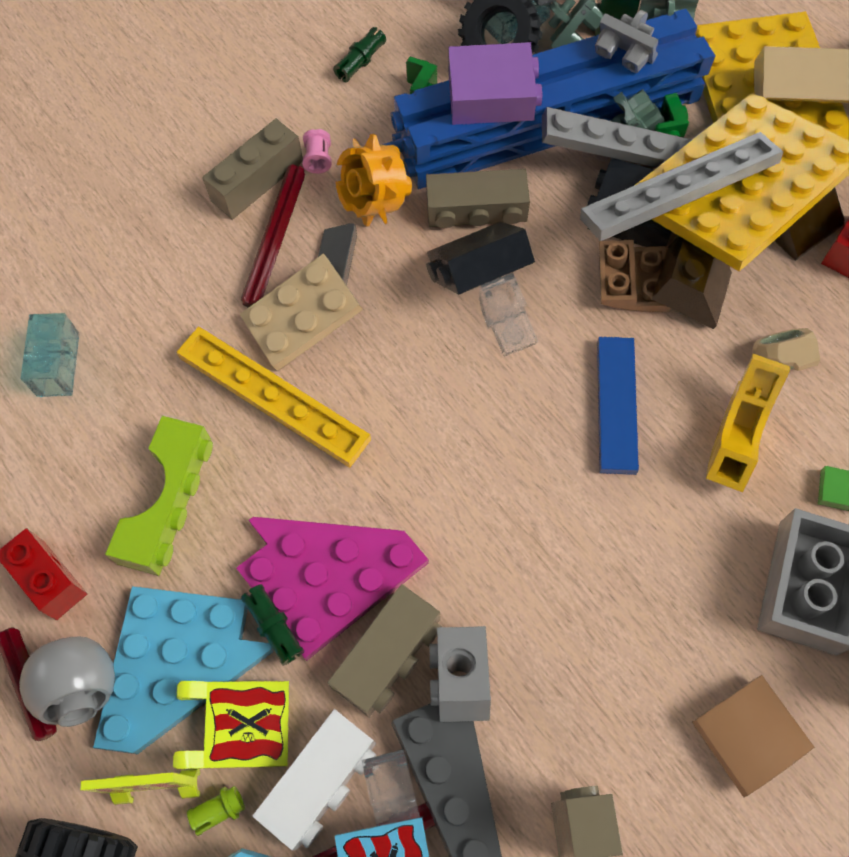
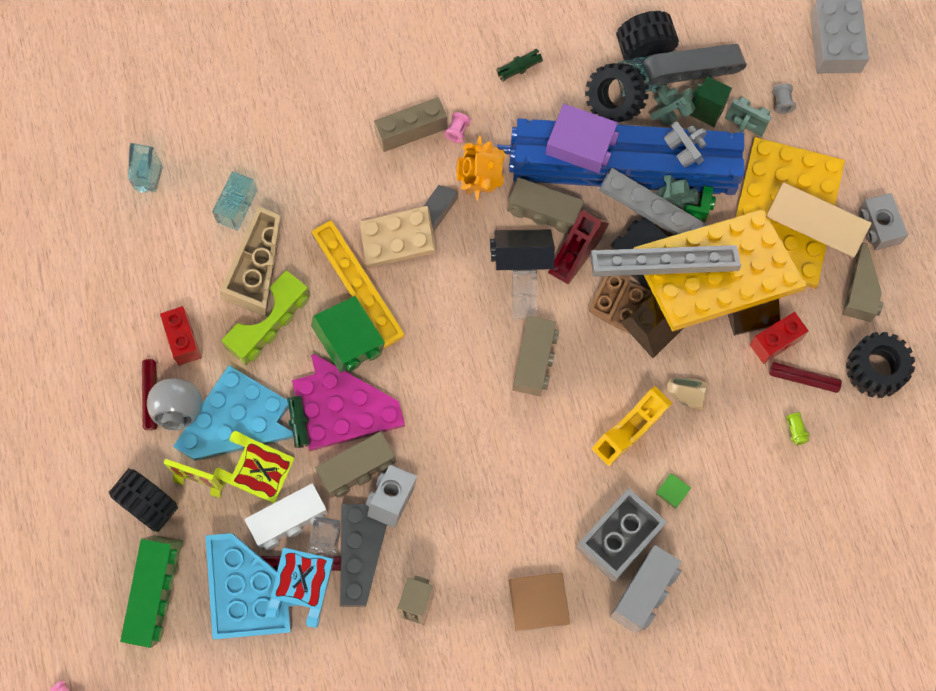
camera: 20 degrees right, 5 degrees up
lime pin [187,786,245,836] -> none
dark red axle [241,164,305,308] -> none
green bracket [406,56,437,94] -> none
blue tile [597,337,639,475] -> none
none -> tan wedge [220,206,280,316]
none -> green brick [311,296,385,373]
none -> dark tan brick [512,316,559,396]
none -> dark red slope [548,210,609,284]

